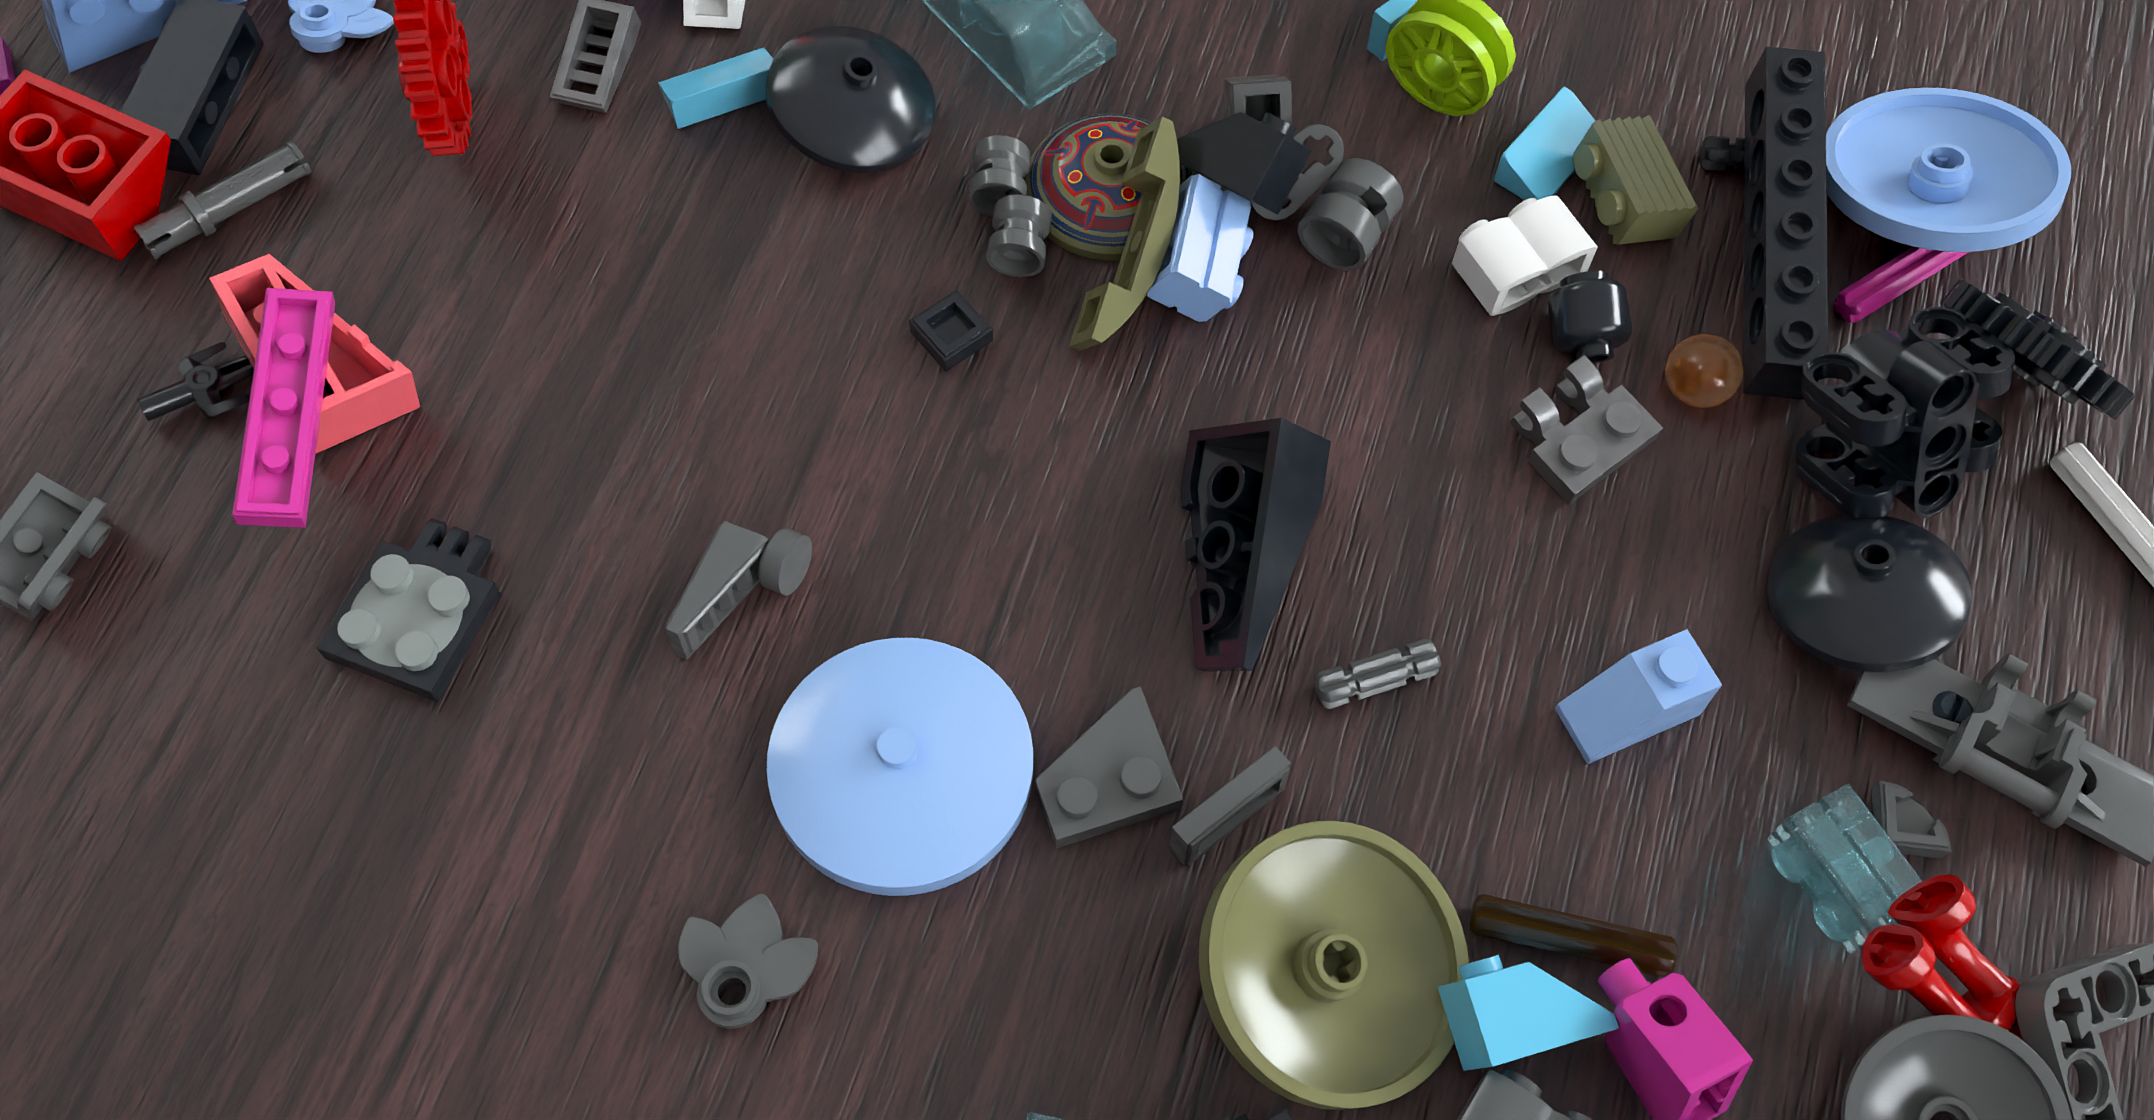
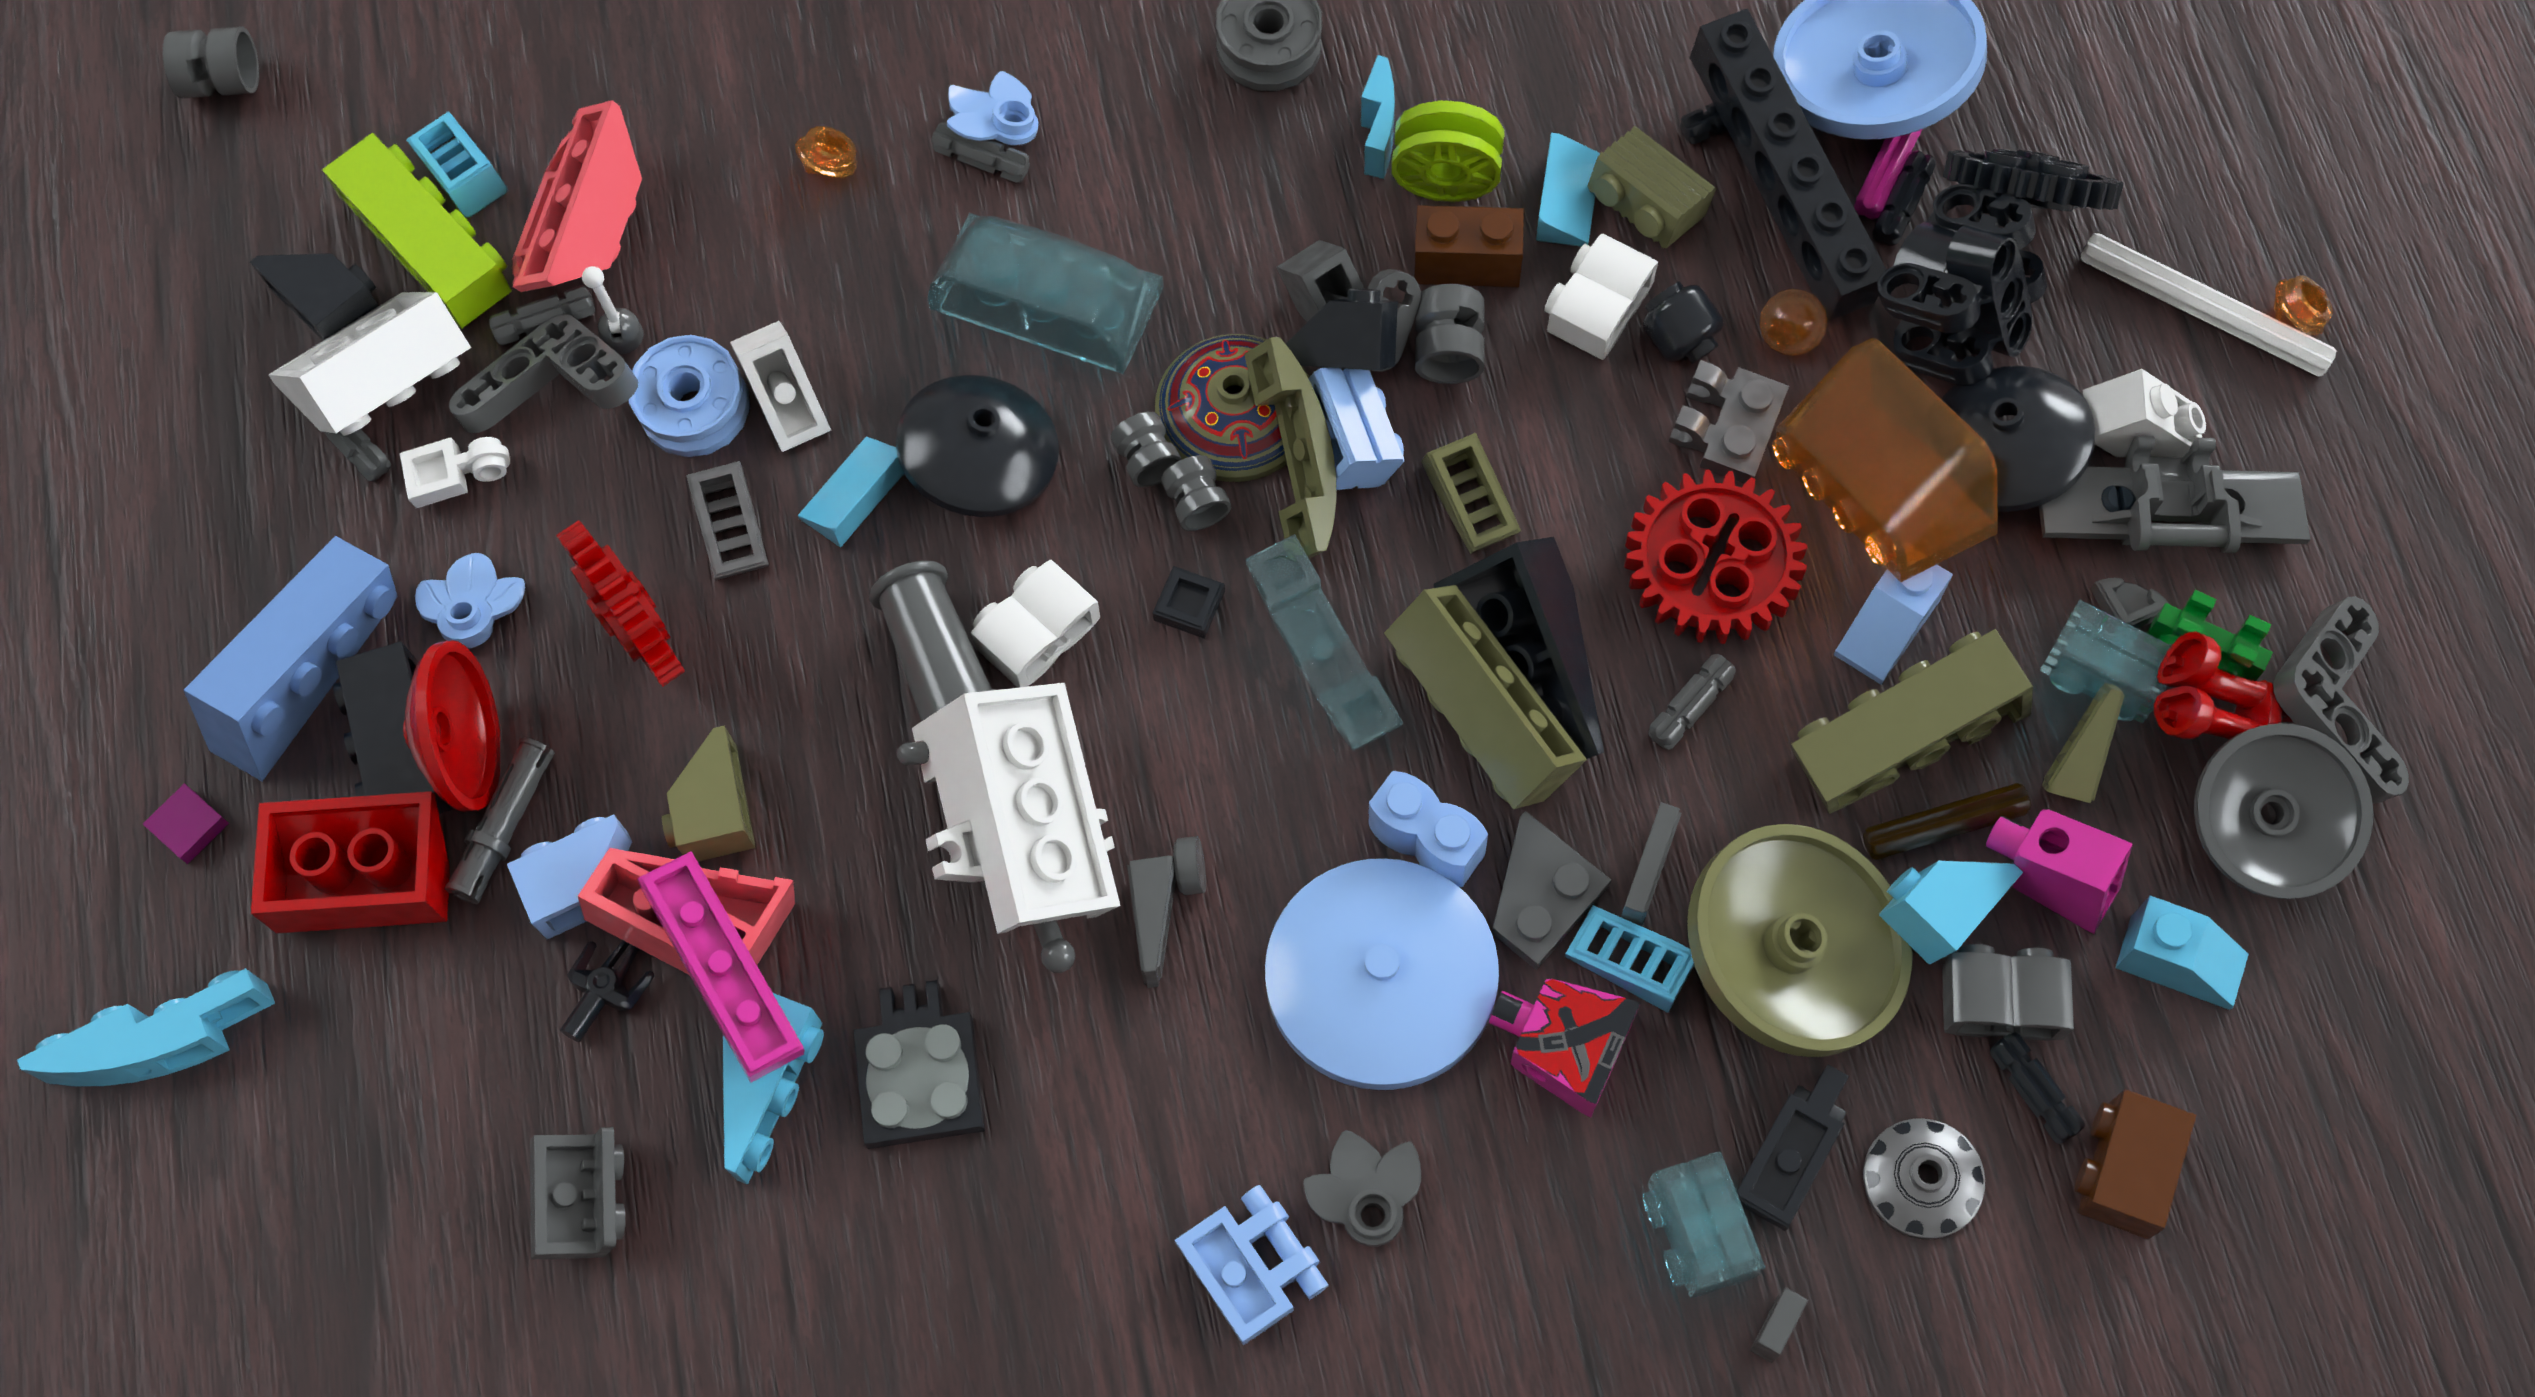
camera: 25 degrees left, 5 degrees up
none -> red dish [403,640,500,812]
none -> light blue slope [507,814,632,940]
none -> olive slope [662,725,756,862]
none -> medium azure slope [723,993,824,1184]
none -> white piece [869,560,1120,973]
none -> white brick [971,560,1100,688]
none -> light blue plate [1175,1185,1329,1345]
none -> clear light blue slope [1246,534,1403,751]
none -> light blue brick [1369,771,1488,887]
none -> olive brick [1384,585,1587,810]
none -> reddish brown brick [1414,205,1524,287]
none -> olive slope [1421,433,1521,554]
none -> torso [1489,979,1640,1117]
none -> medium azure slope [1565,905,1694,1013]
none -> red gear [1624,469,1807,644]
none -> clear orange windscreen [1773,338,1998,582]
none -> olive wedge [1791,629,2033,814]
none -> black axle [1873,151,1936,246]
none -> olive slope [2042,683,2125,803]
none -> white slope [2083,369,2206,458]
none -> green plate [2142,590,2273,681]

